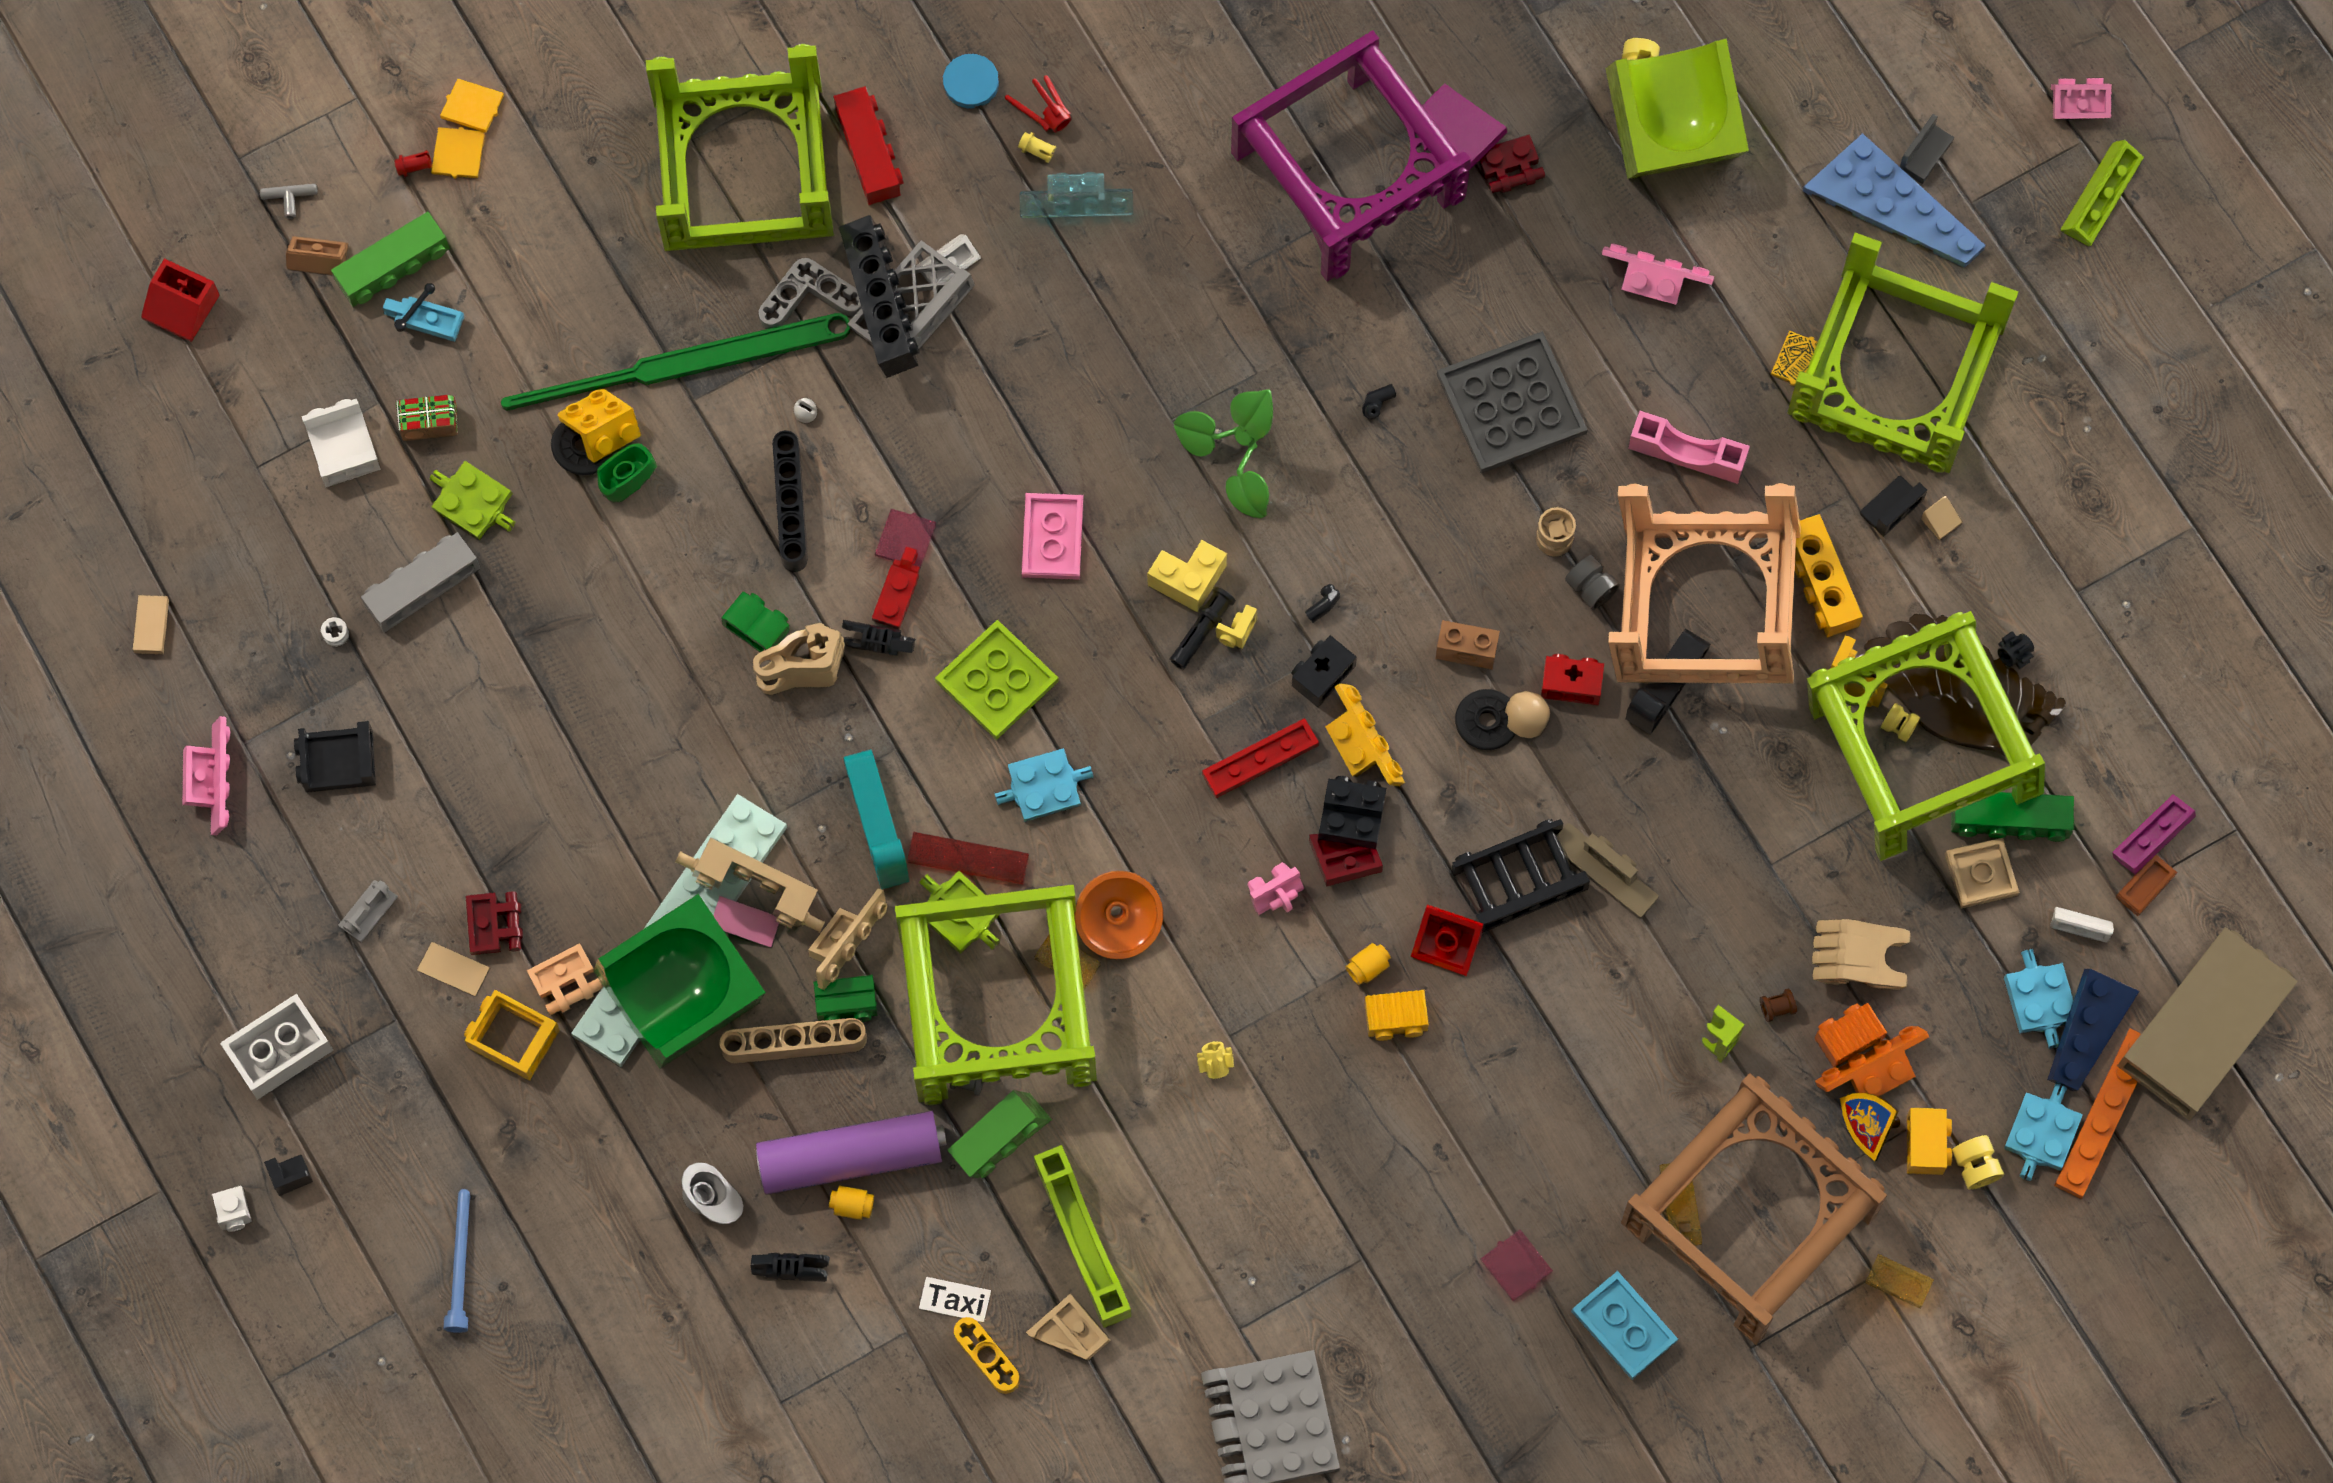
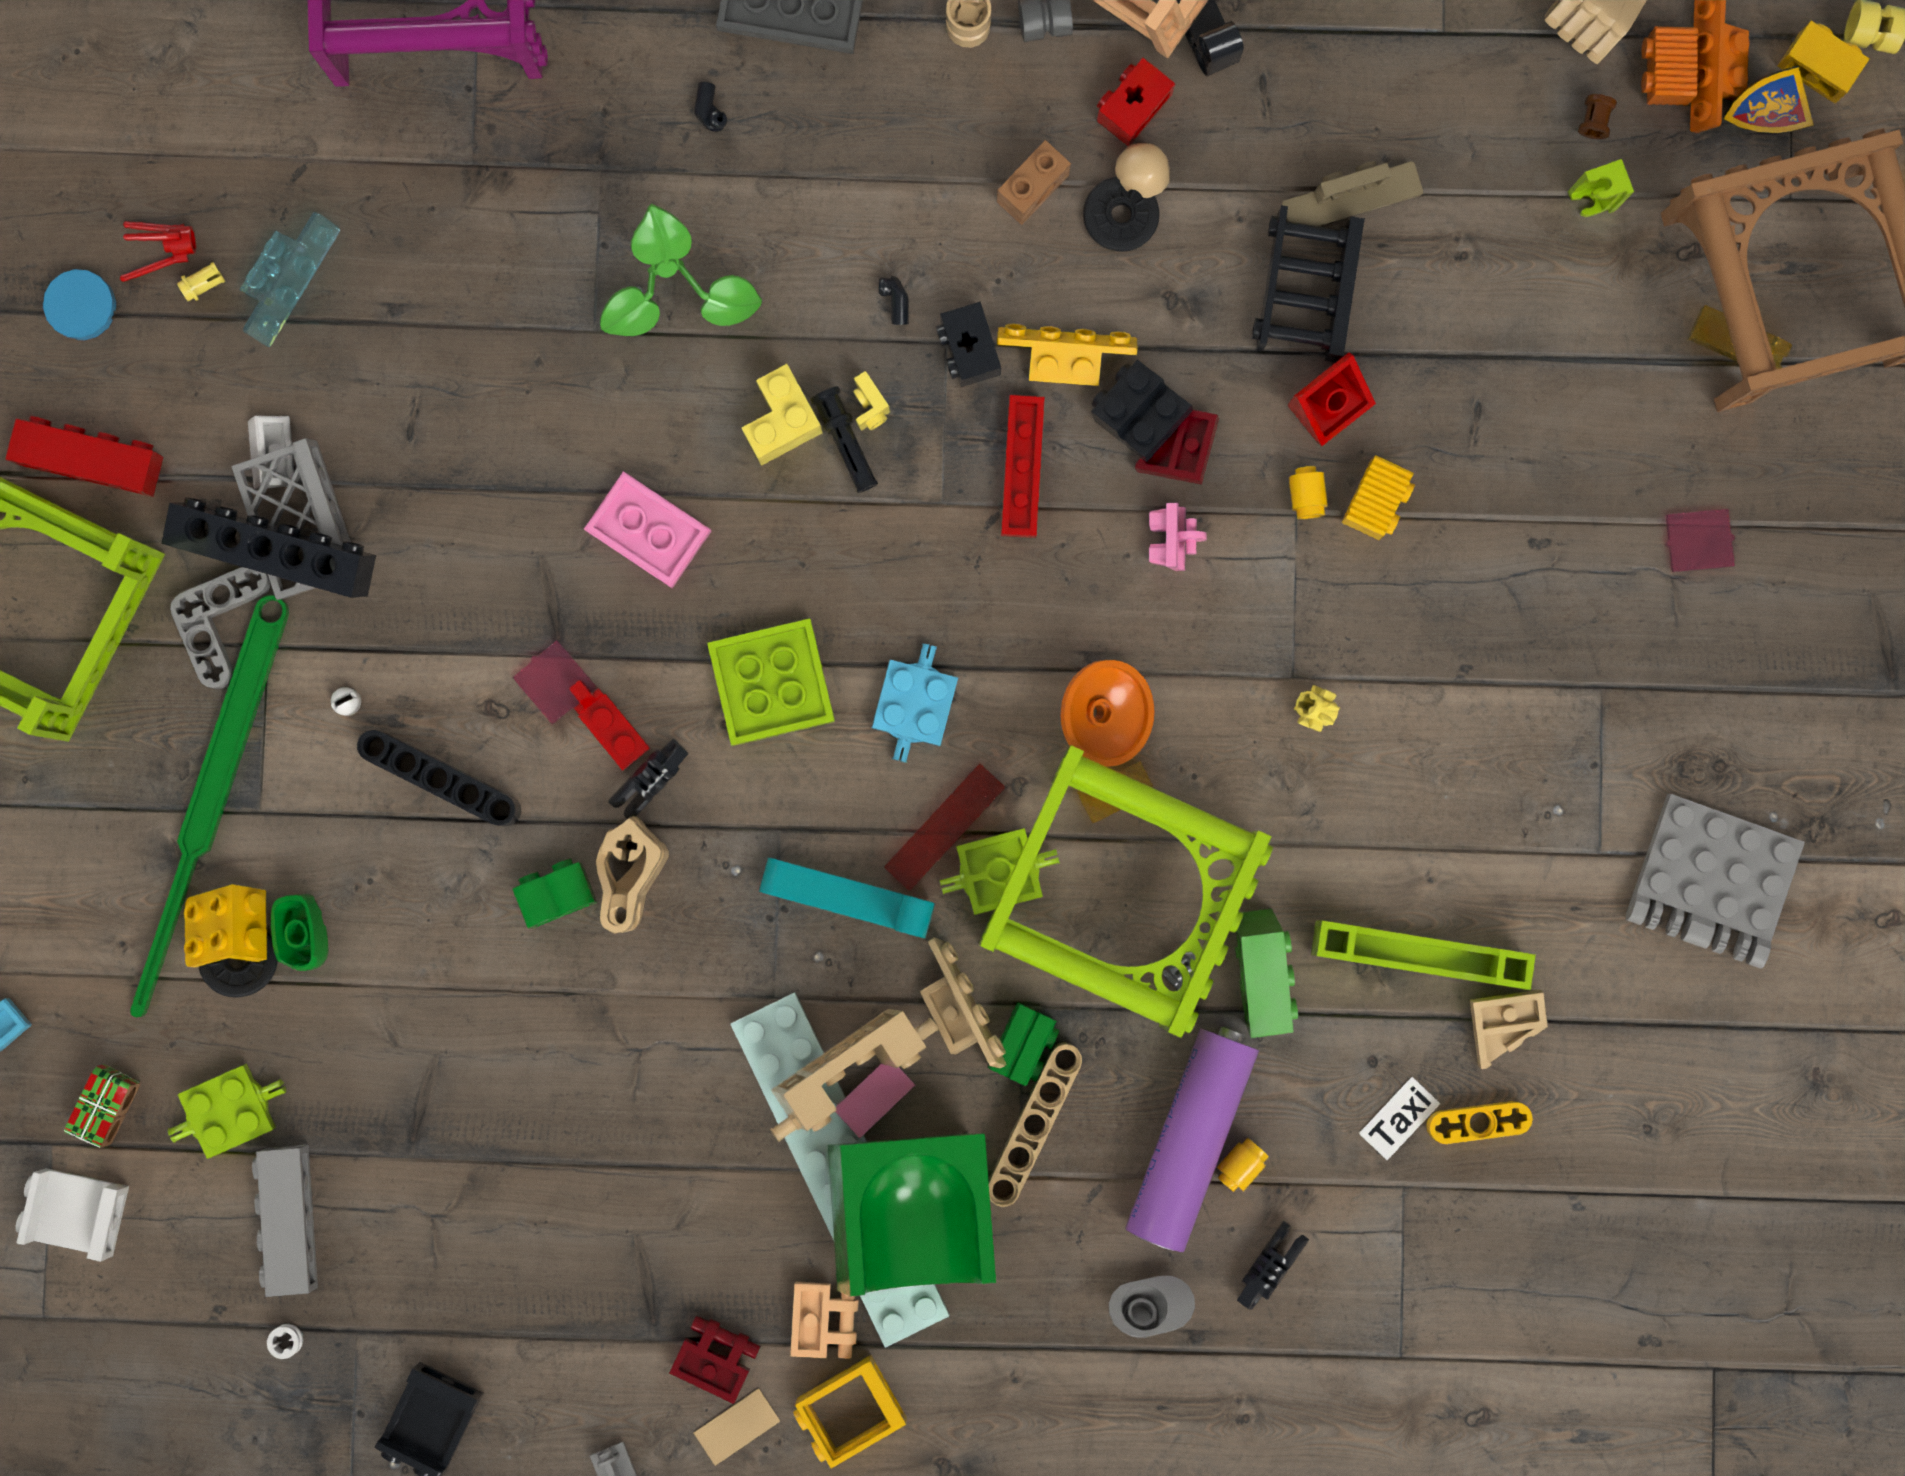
camera: 60 degrees left, 15 degrees up
medium azure plate [1571,1271,1678,1380] -> none

